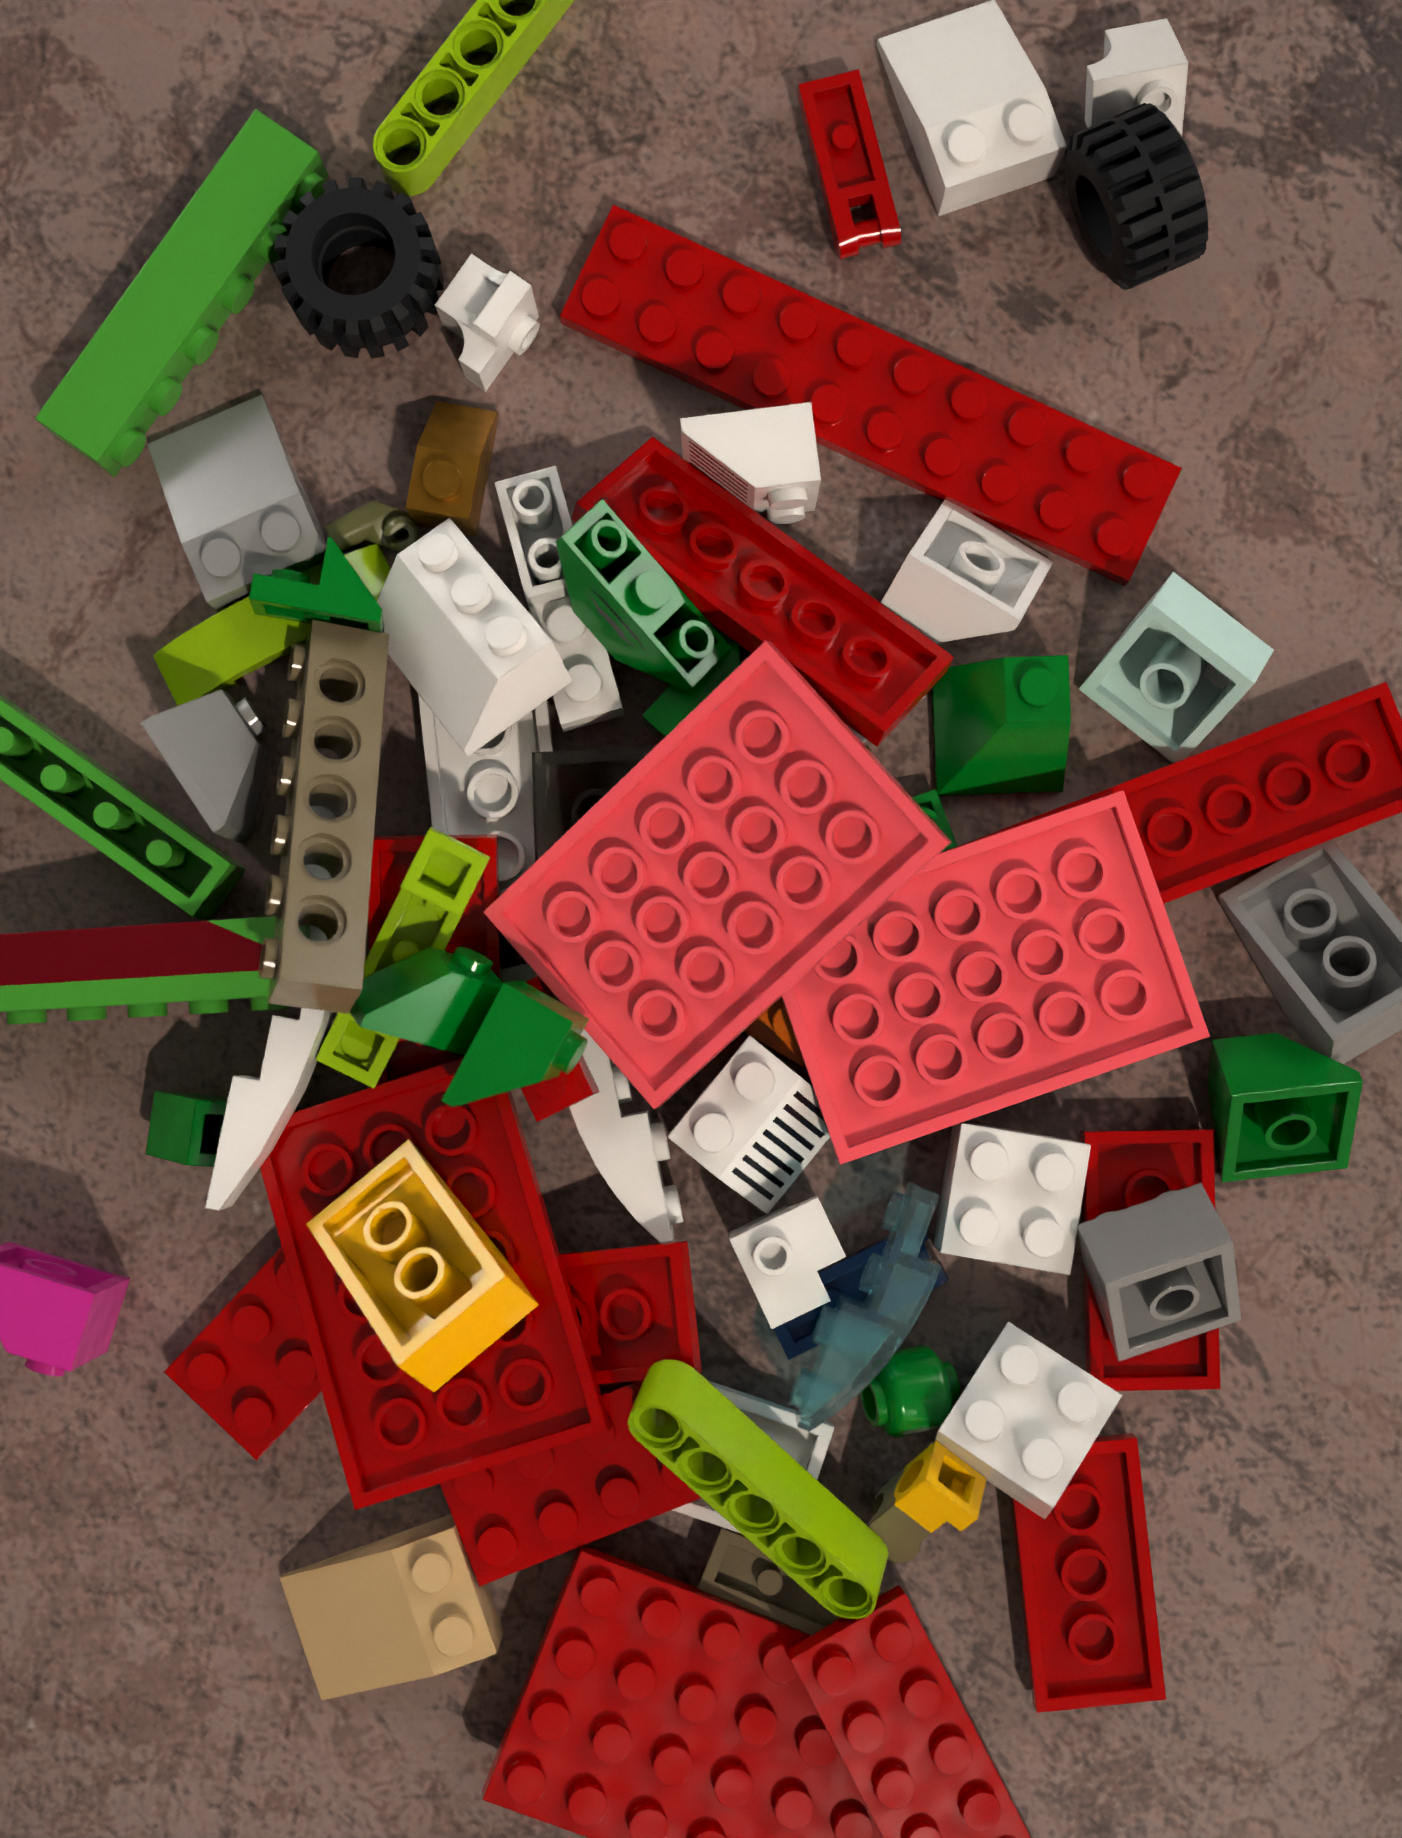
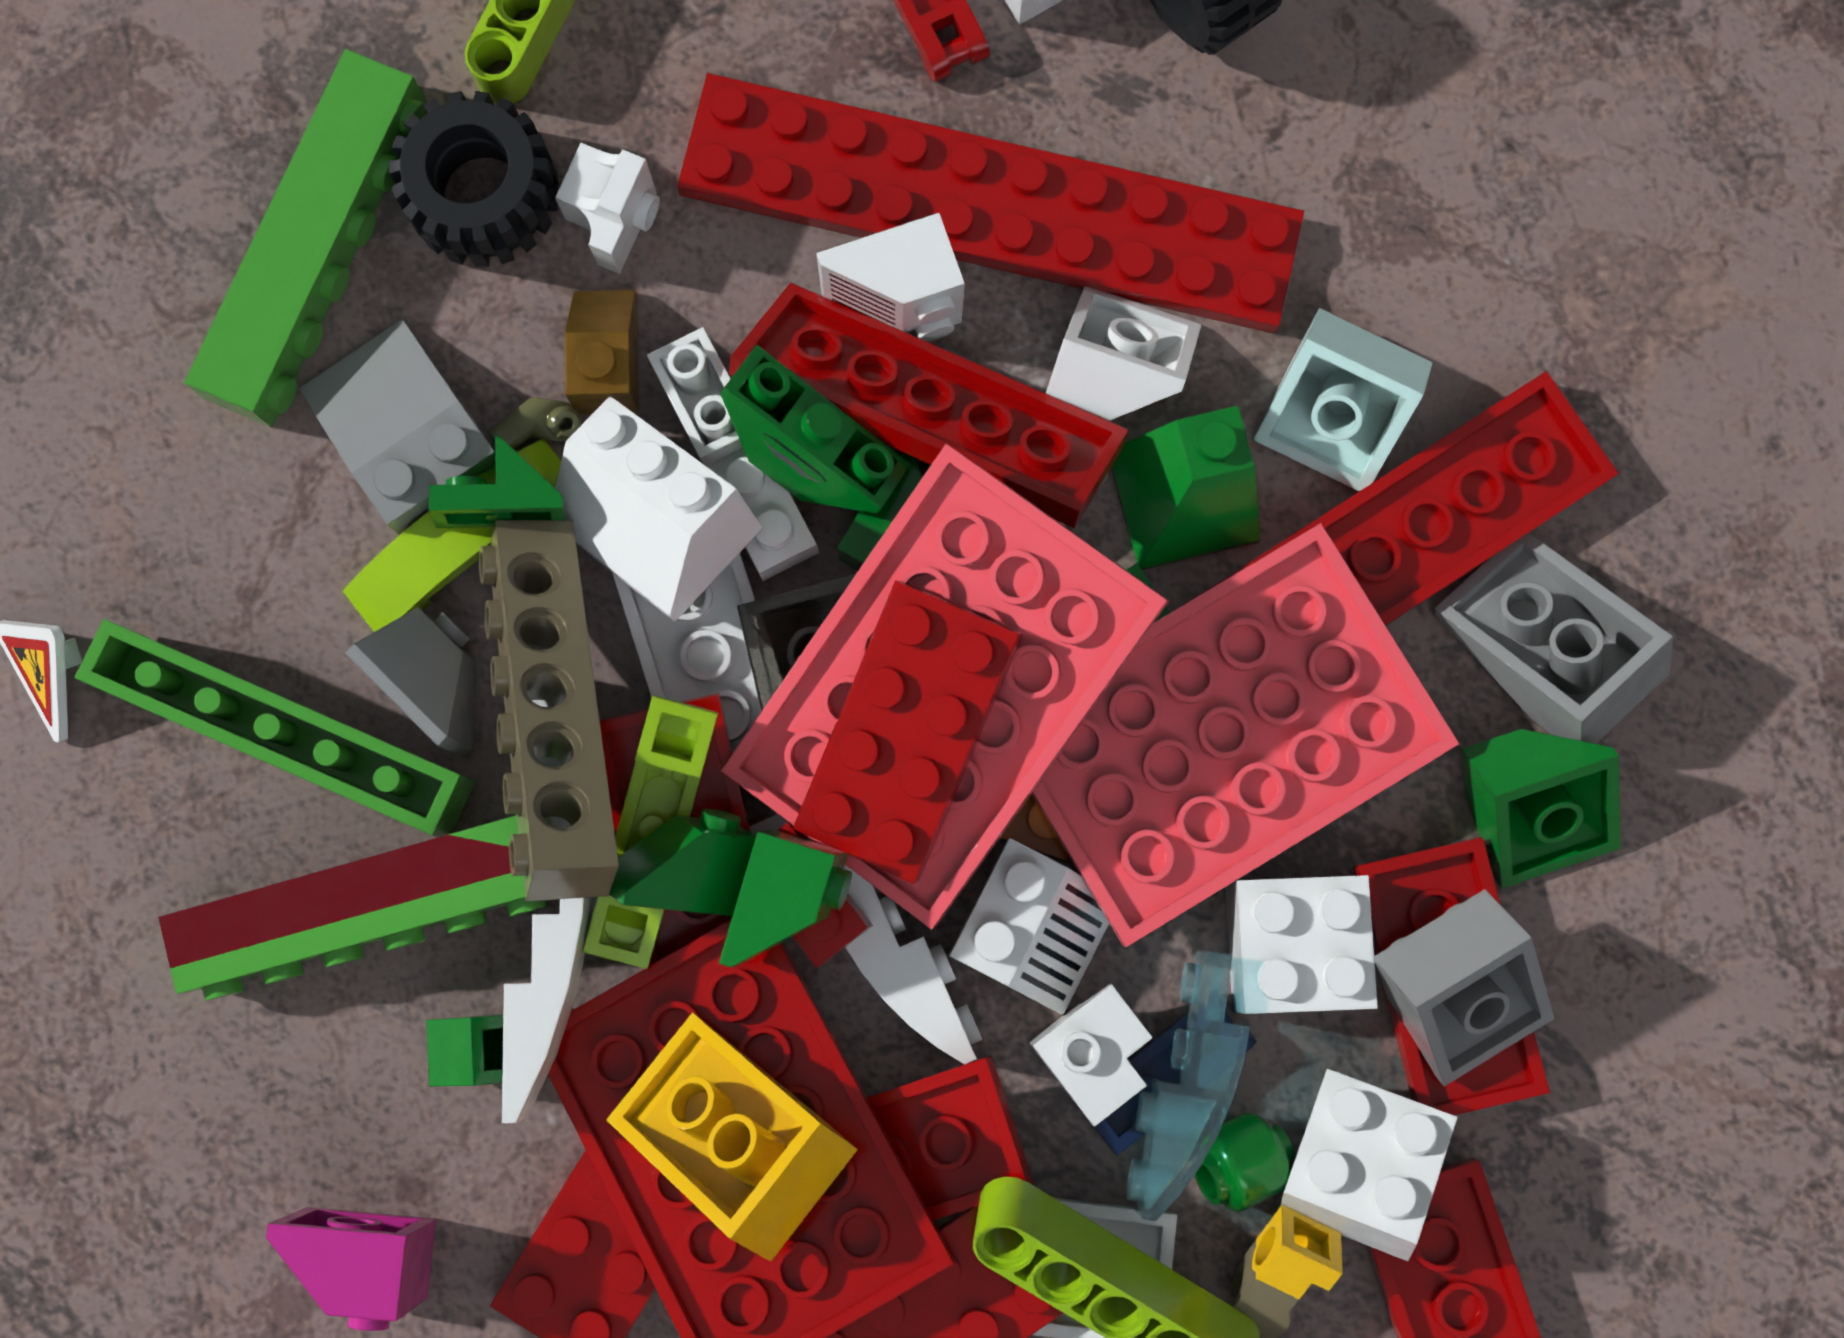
camera: 20 degrees left, 5 degrees down
none -> red plate [792,580,1023,884]

